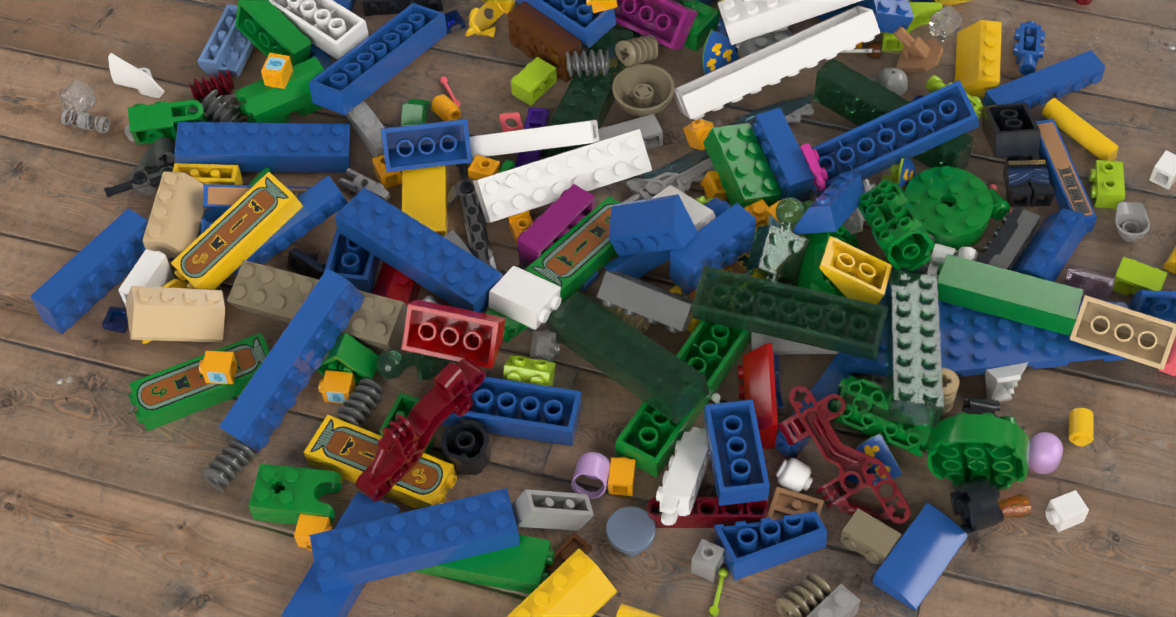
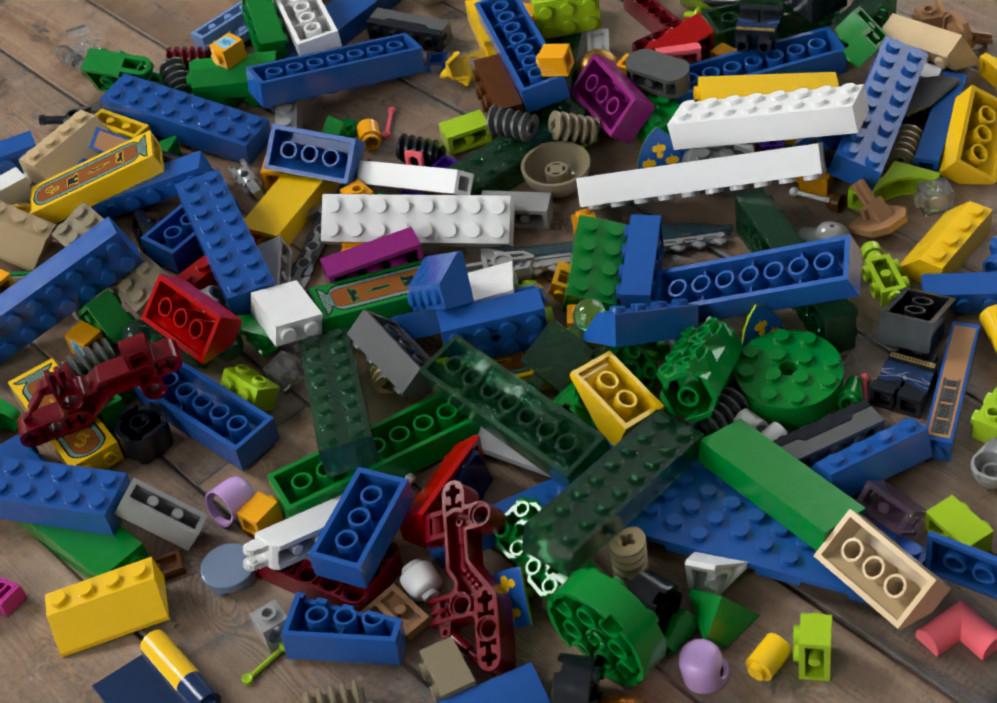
camera: 35 degrees right, 10 degrees down
white panel [108,53,165,98] -> none
dark pink hinge [801,143,828,192] -> none
none -> black piece [396,133,446,167]
none -> green slope [689,589,760,649]
none -> lime brick [793,612,832,681]

